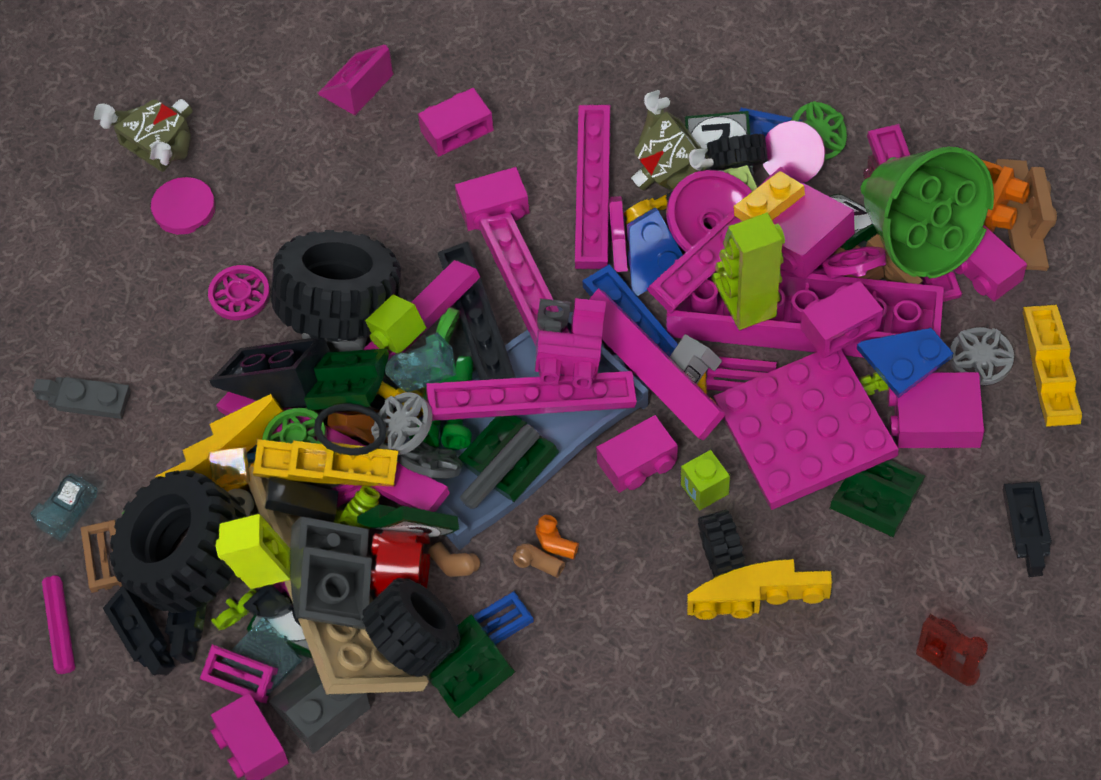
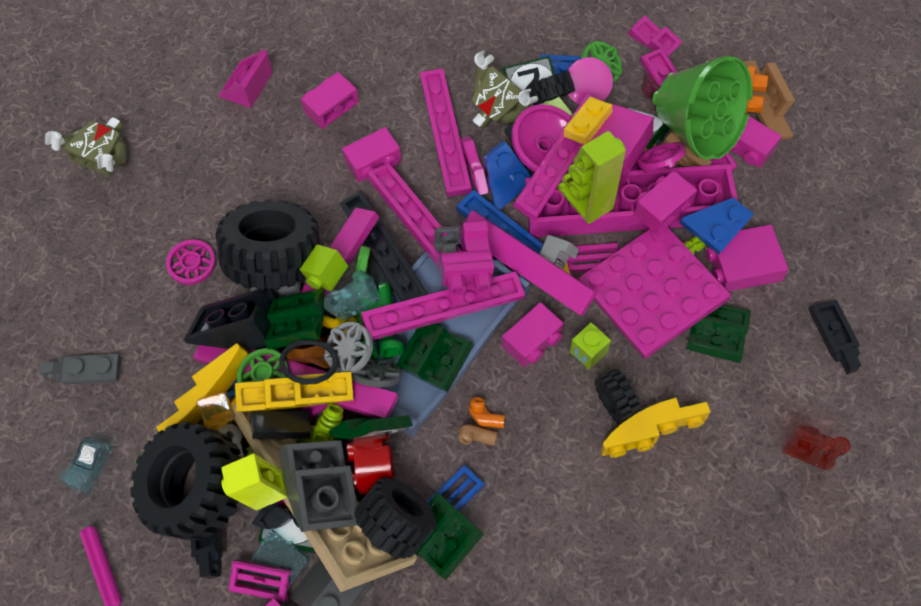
camera: 15 degrees left, 5 degrees up
medium nougat tile [80,520,122,593] -> none
black hinge [103,586,176,676] -> none
dark pink tile [151,177,215,235] -> none
lime piece [211,589,257,630] -> none
medium nougat arm [428,542,480,577] -> none
dark grey axle [460,424,540,509] -> none
yellow plate [623,191,672,225] -> none
light grey wheel [950,327,1014,385] -> none
yellow slope [1023,305,1082,426] -> none
none -> dark pink slope [627,15,682,57]

